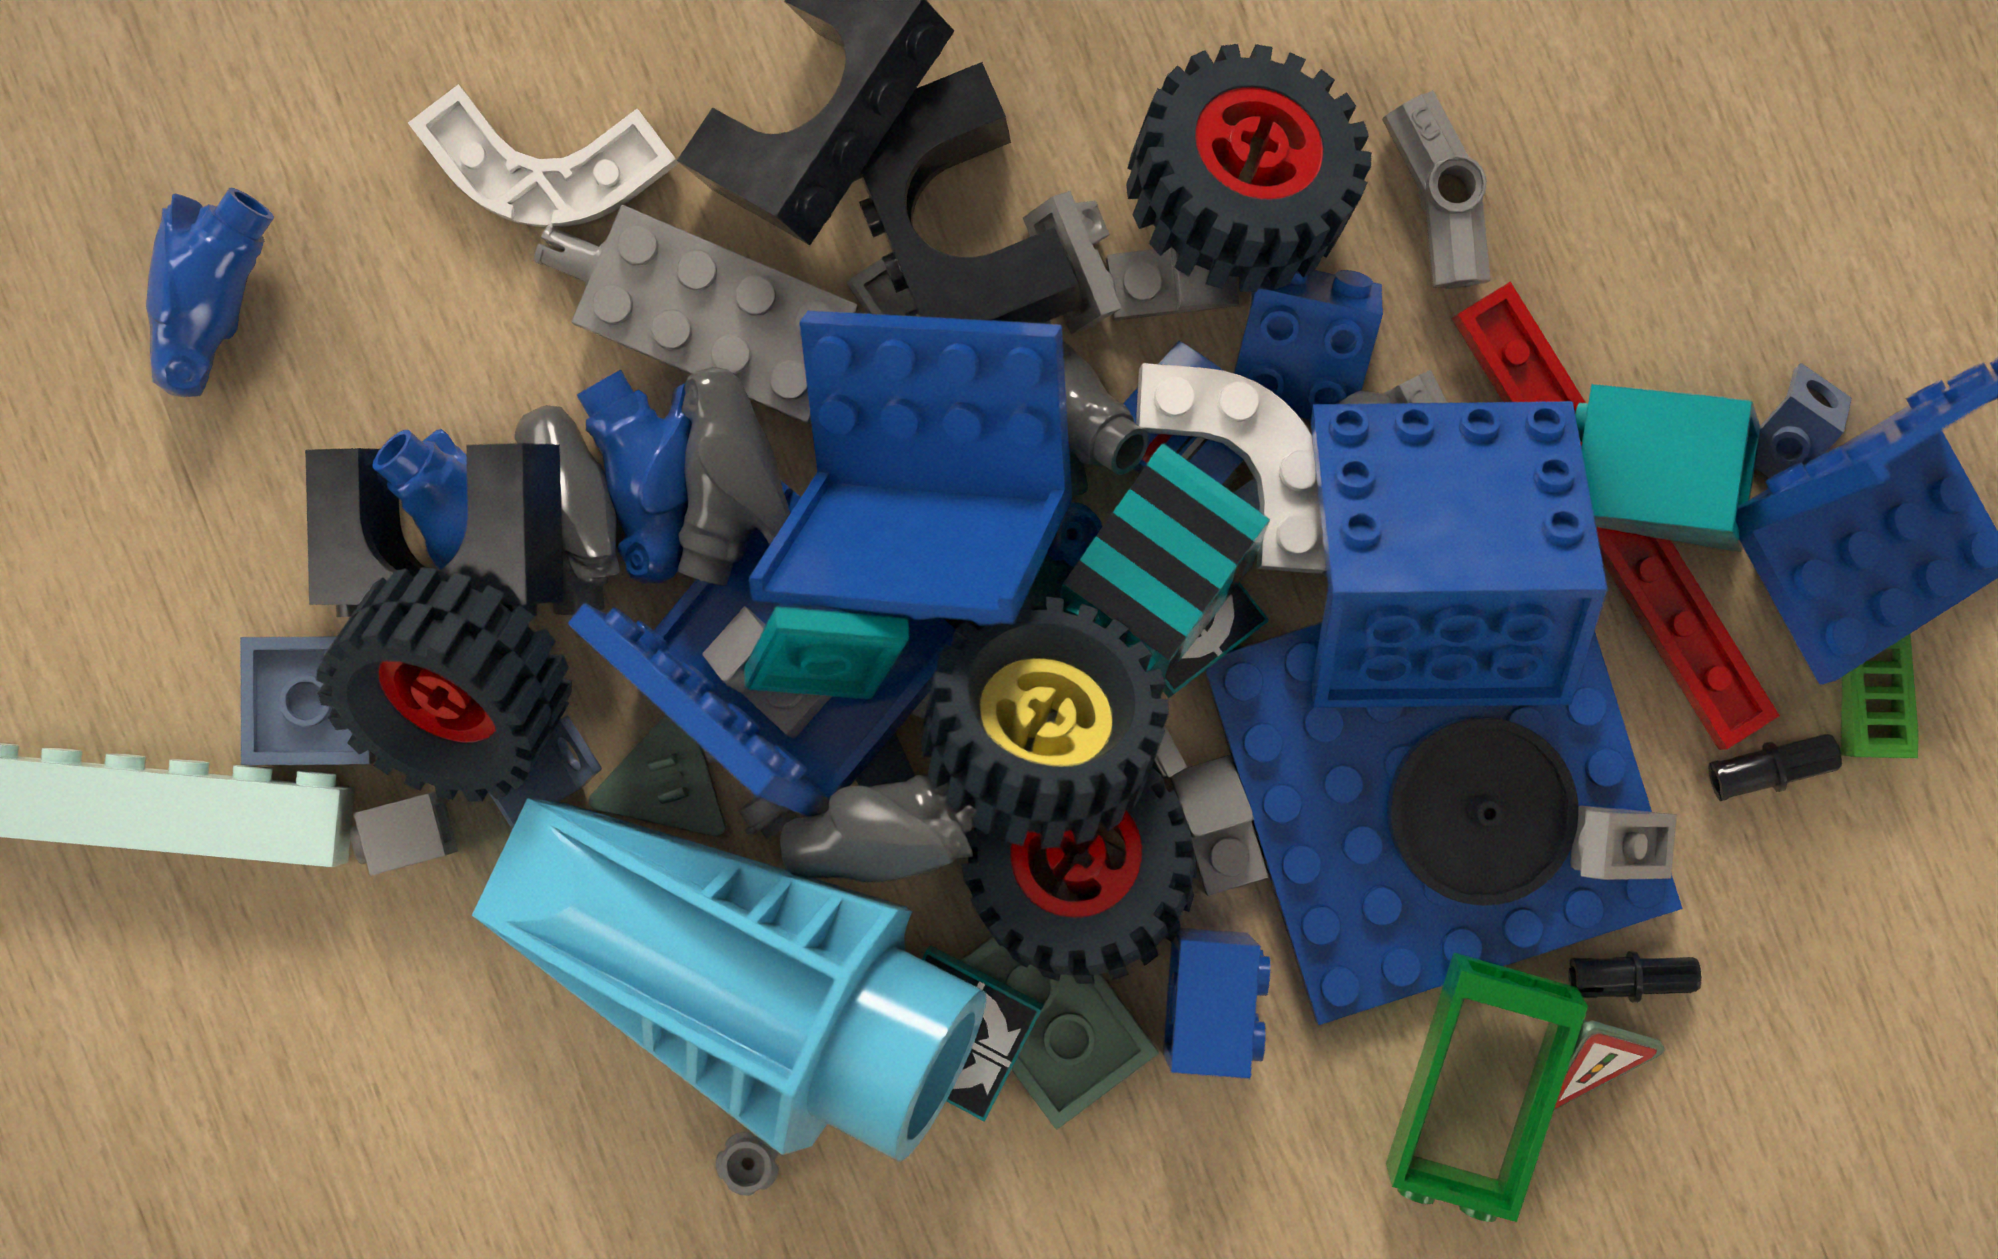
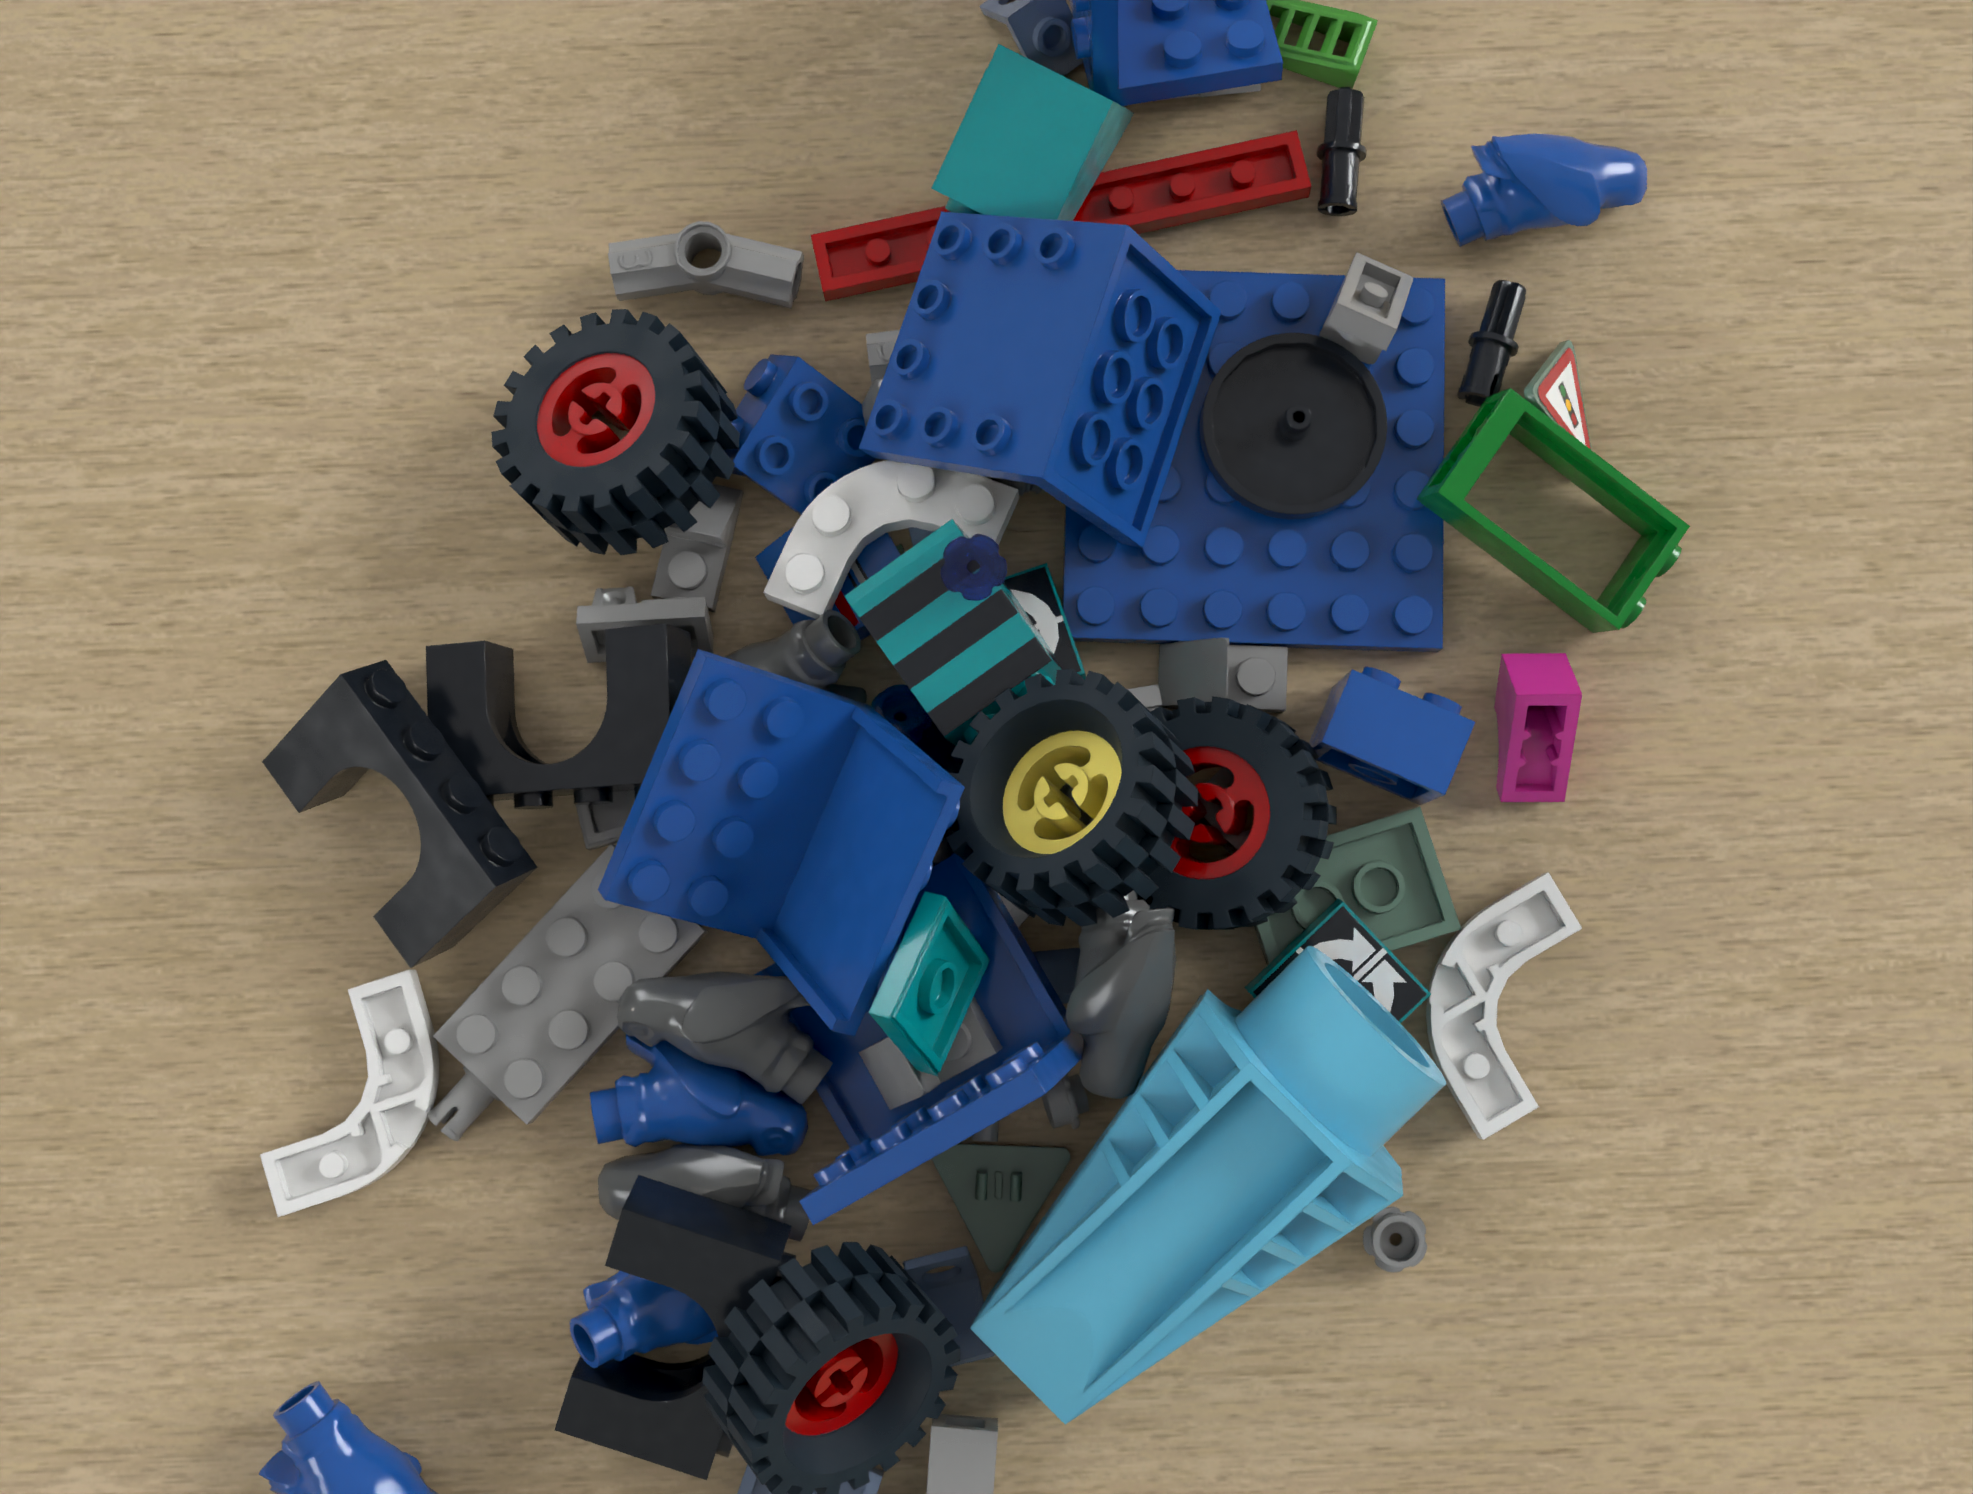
camera: 60 degrees left, 5 degrees down
none -> clear blue plate [940,534,1007,601]
none -> white plate [1426,873,1582,1140]
none -> blue animal [1441,134,1647,247]
none -> dark pink arch [1494,653,1582,802]

